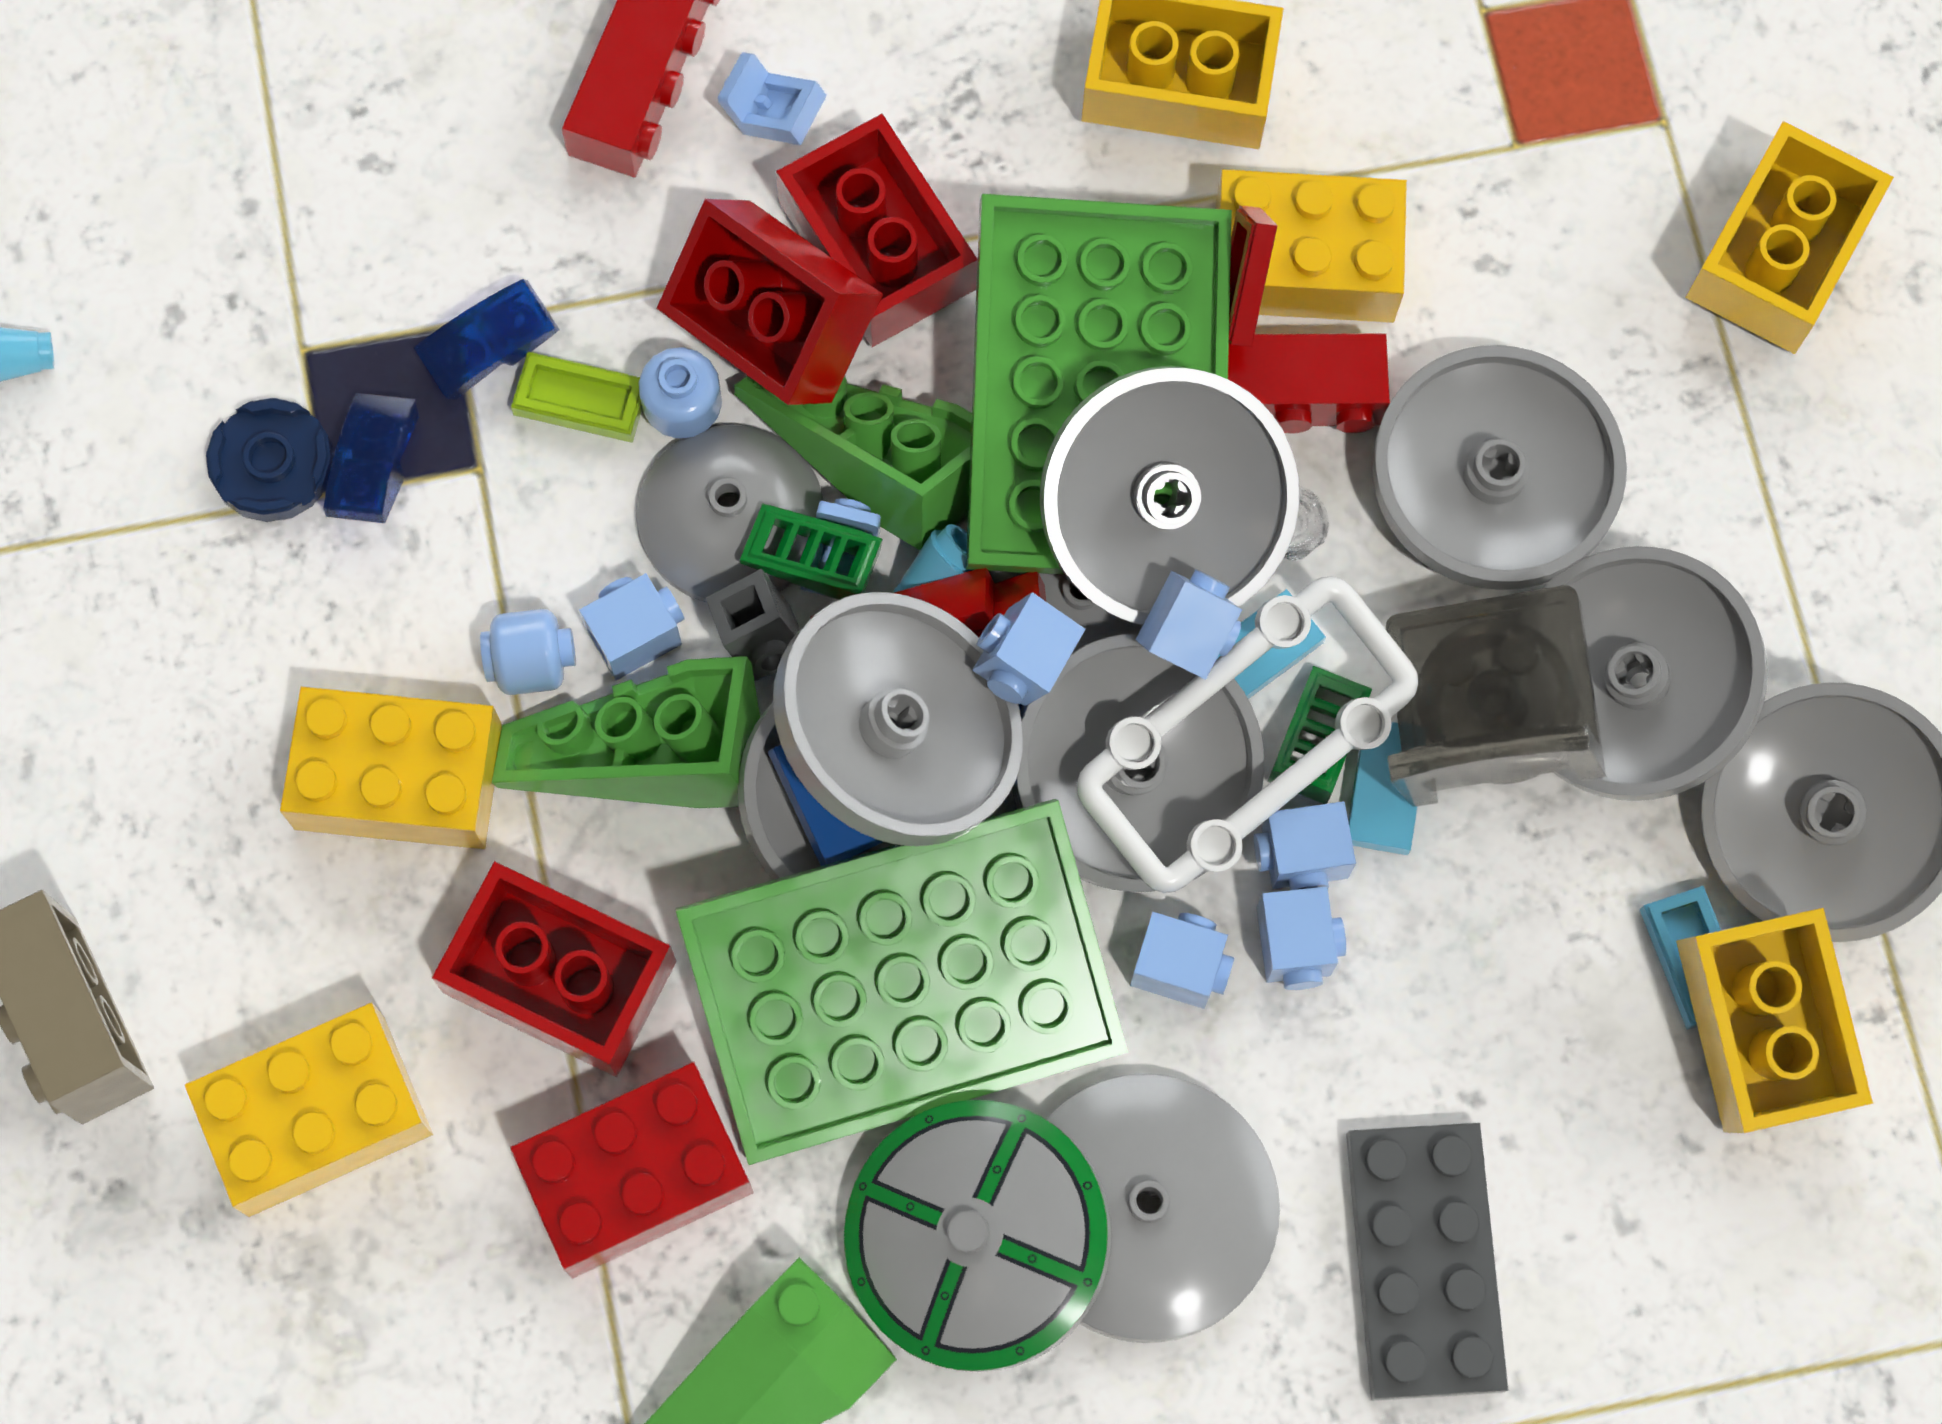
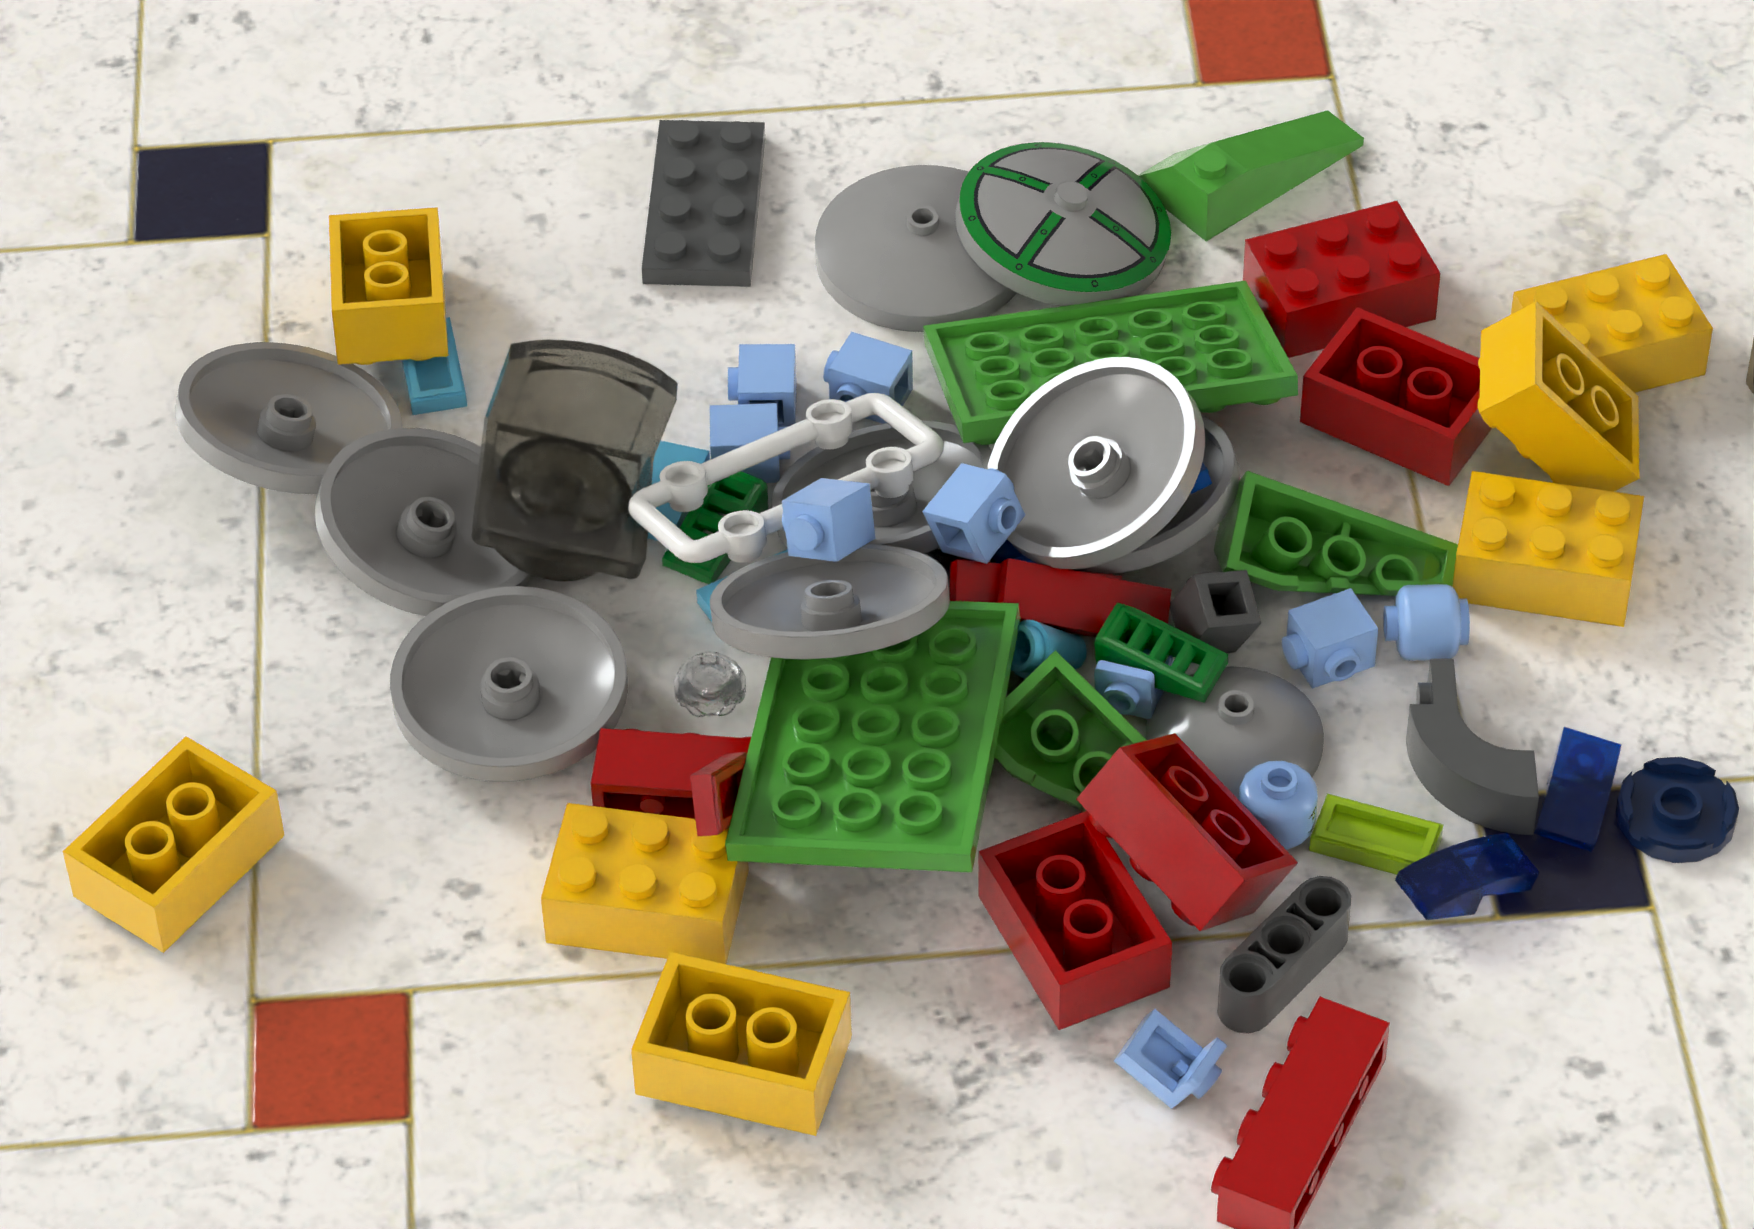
camera: 170 degrees left, 25 degrees down
none -> dark grey beam [1217,876,1351,1034]
none -> dark grey arch [1406,659,1539,835]
none -> yellow brick [1478,301,1640,492]

